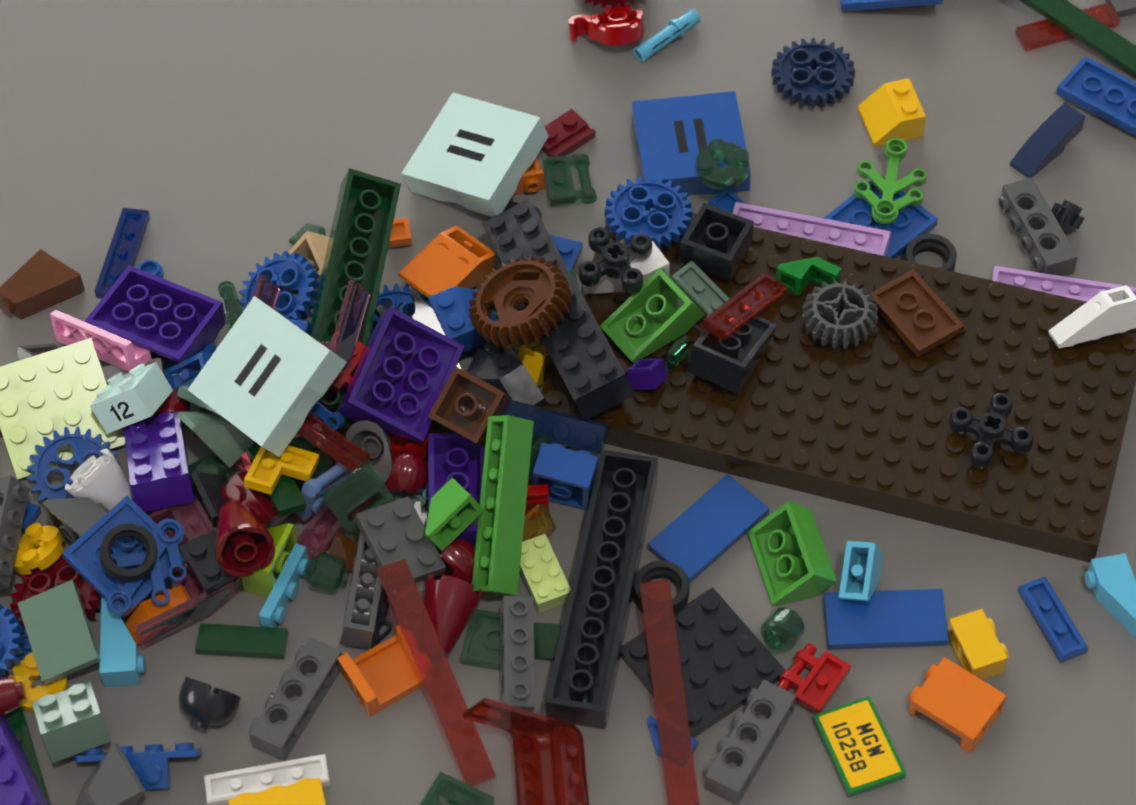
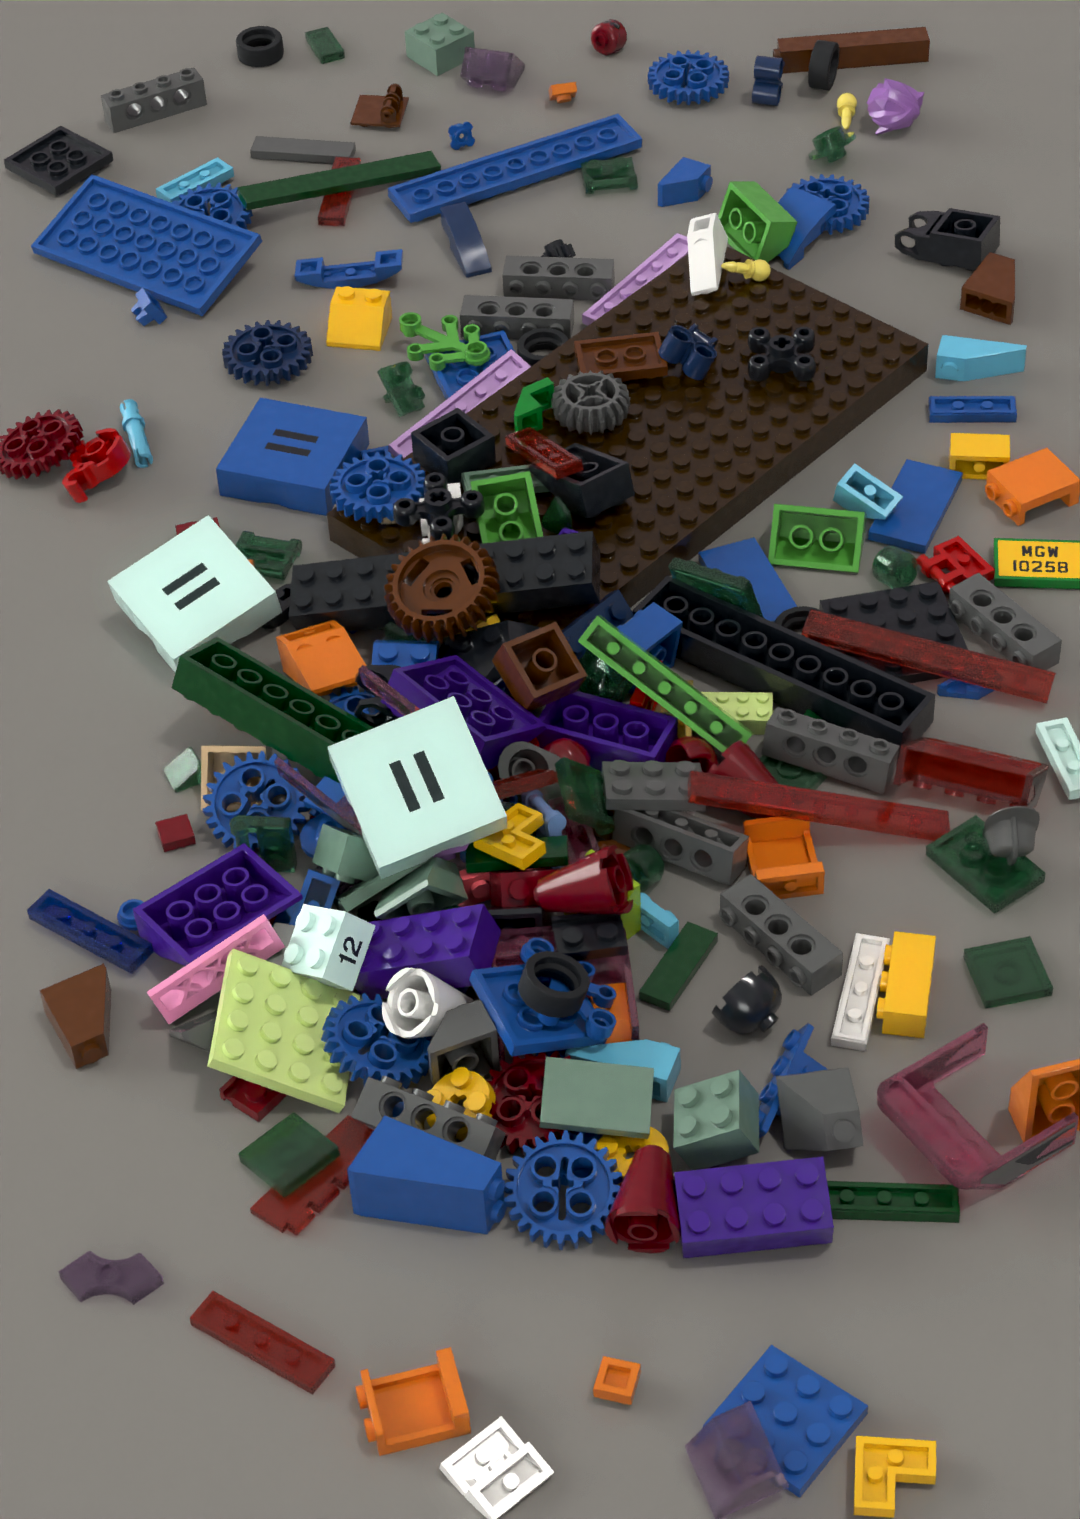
camera: 65 degrees left, 10 degrees down
bright green slope [425,478,484,551] -> none
clear green plate [696,139,749,189] -> none
none -> dark red tile [155,814,196,852]
none -> blue slope [295,249,403,289]
none -> clear green hips [377,361,425,417]
none -> dark grey brick [460,295,574,340]
none -> dark blue piece [658,323,718,380]
none -> clear green plate [668,557,764,618]
none -> light yellow bar [721,259,771,282]

